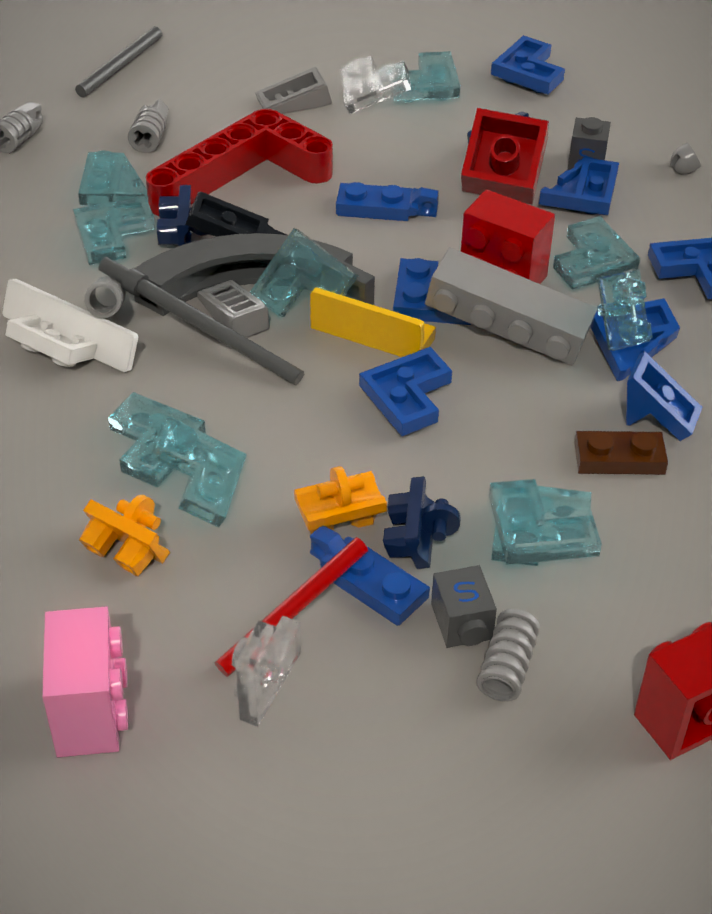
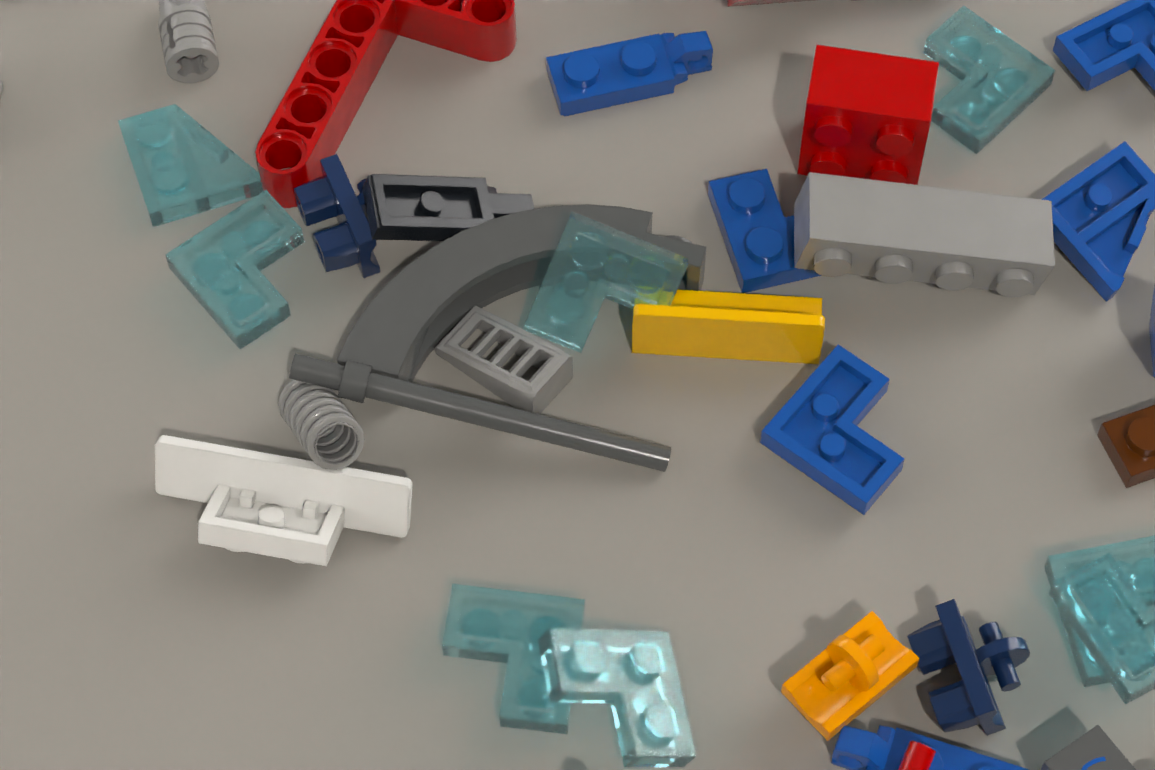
camera: 20 degrees left, 15 degrees up
clear light blue hips [597,268,653,351] -> none

